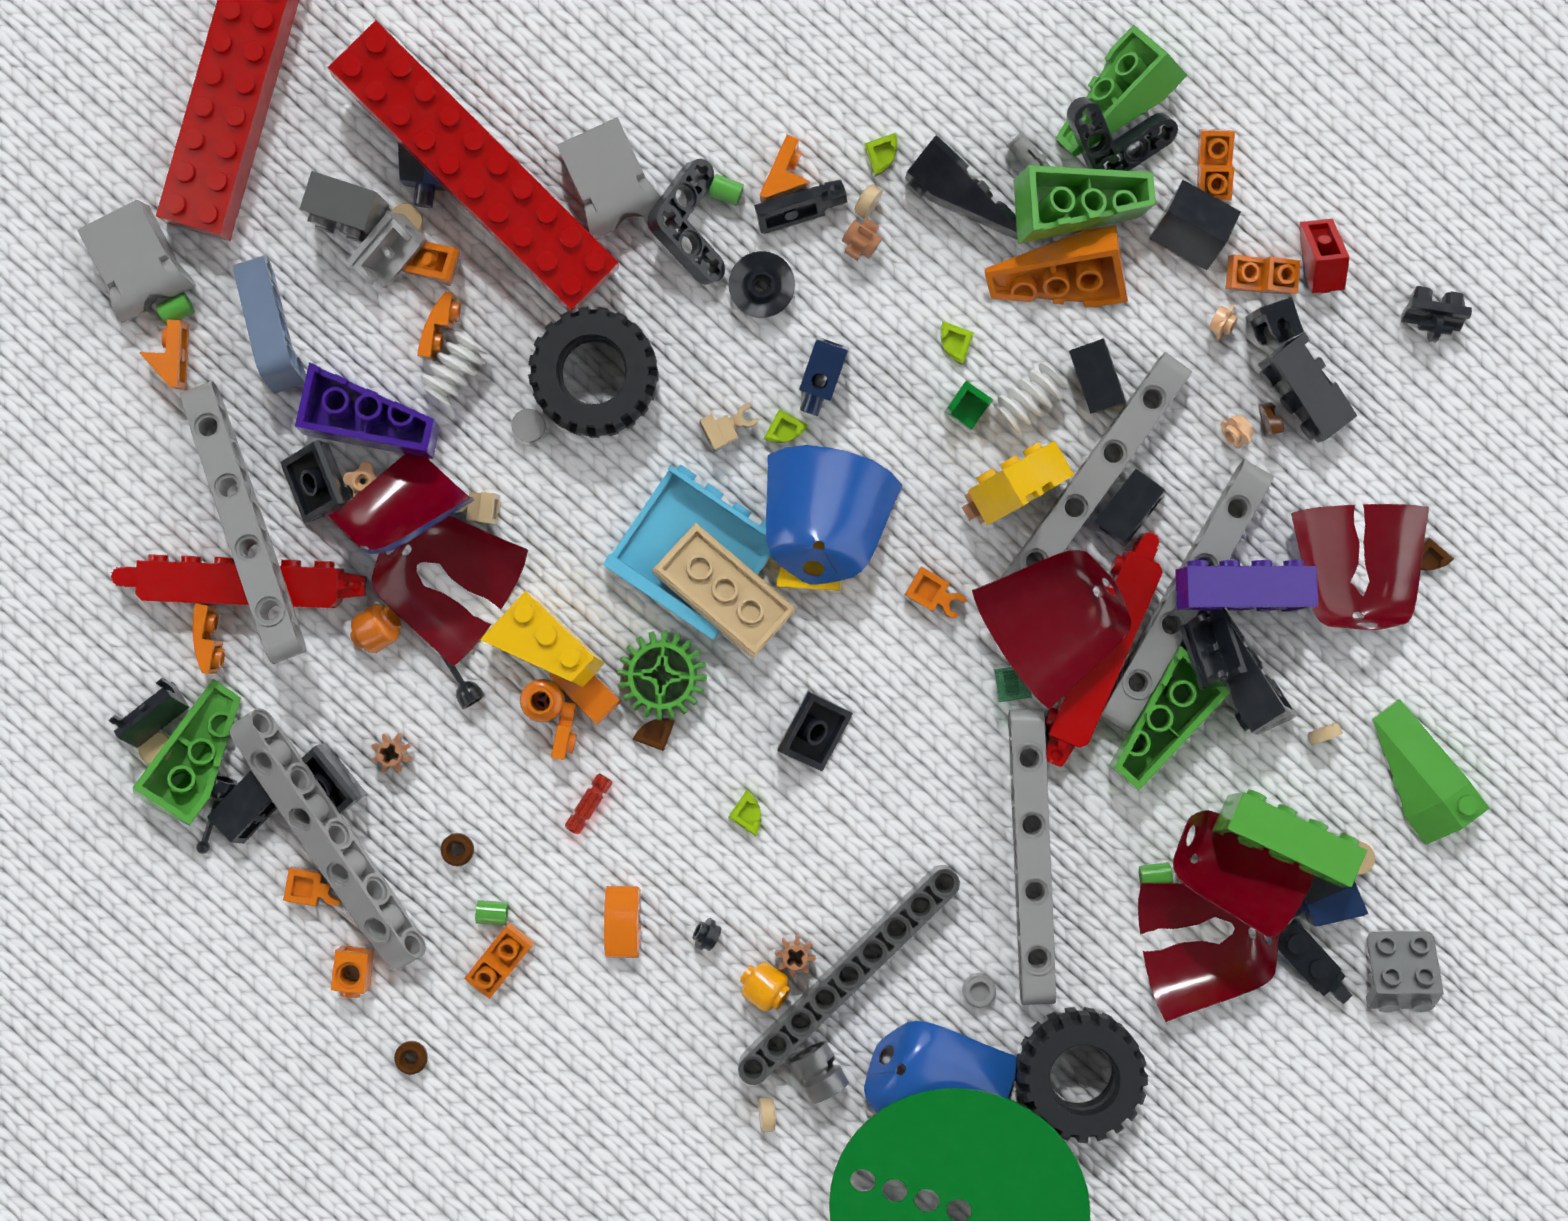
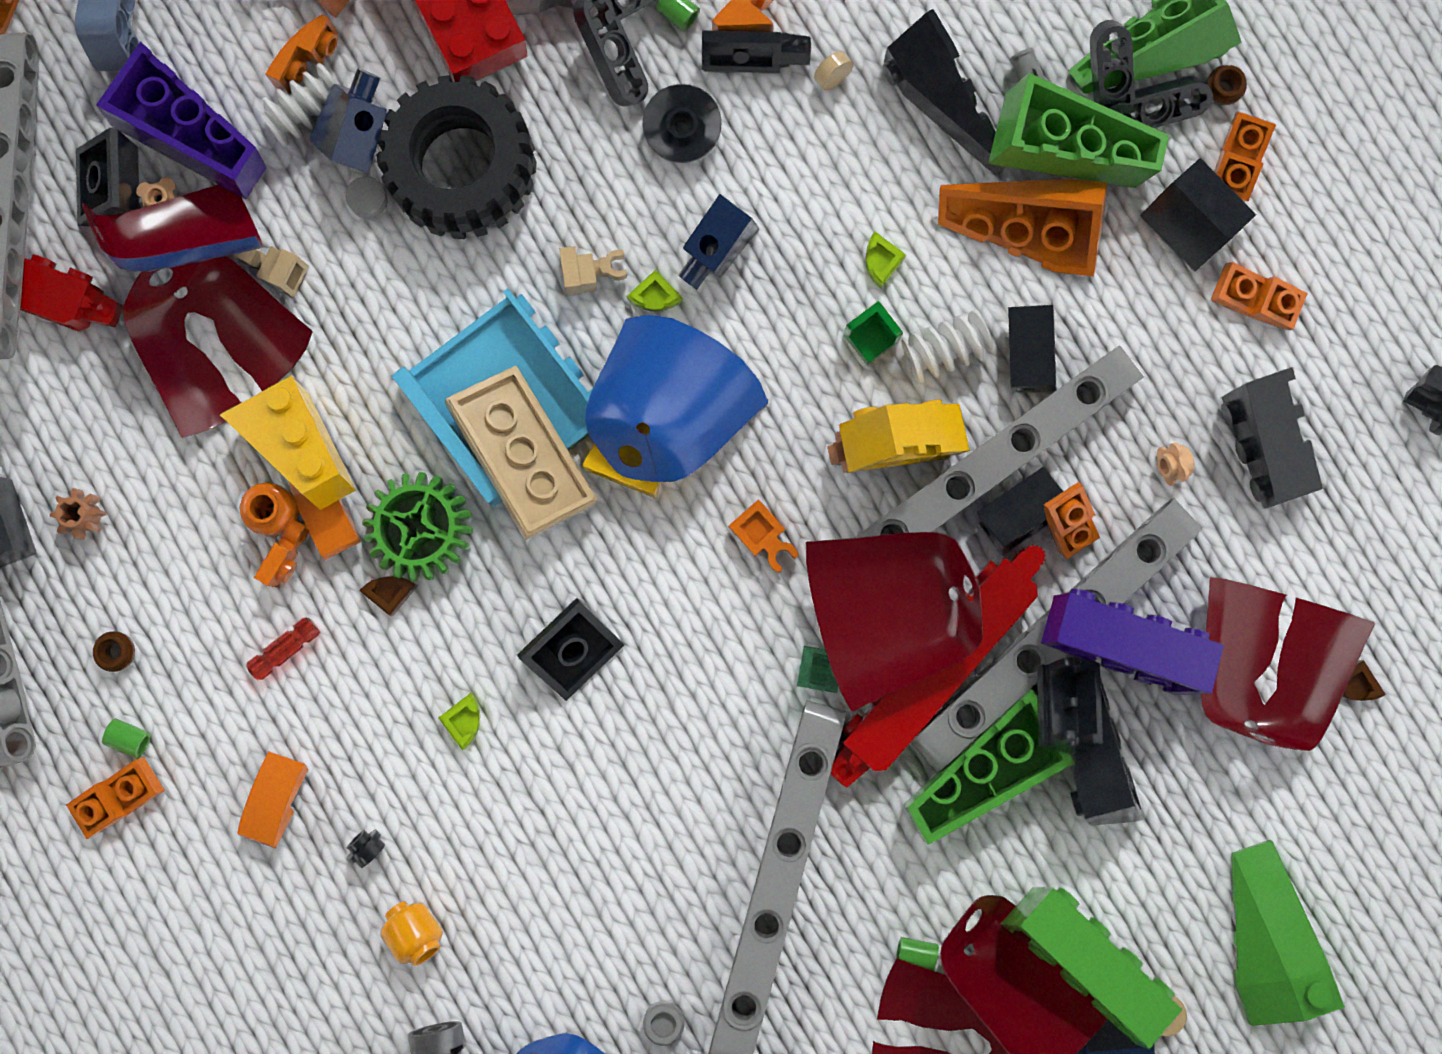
camera: 25 degrees right, 5 degrees down
orange head [350,604,402,653] -> none
black hinge [429,644,485,710] -> none
dark grey beam [738,865,960,1085] -> none
nougat gear [775,934,816,977] -> none
nougat gear [841,218,883,261] -> none
lime tile [864,133,898,177] -> none
light nougat plate [1209,305,1238,340] -> none
black hinge [1245,297,1304,345] -> none
reddish brown tile [1258,402,1285,437] -> none
red slope [1299,218,1350,293] -> none
tan tile [1307,722,1343,746] -> none
none -> dark blue torso [309,68,387,173]
none -> orange slope [1044,482,1100,559]
none -> reddish brown plate [1206,65,1247,105]

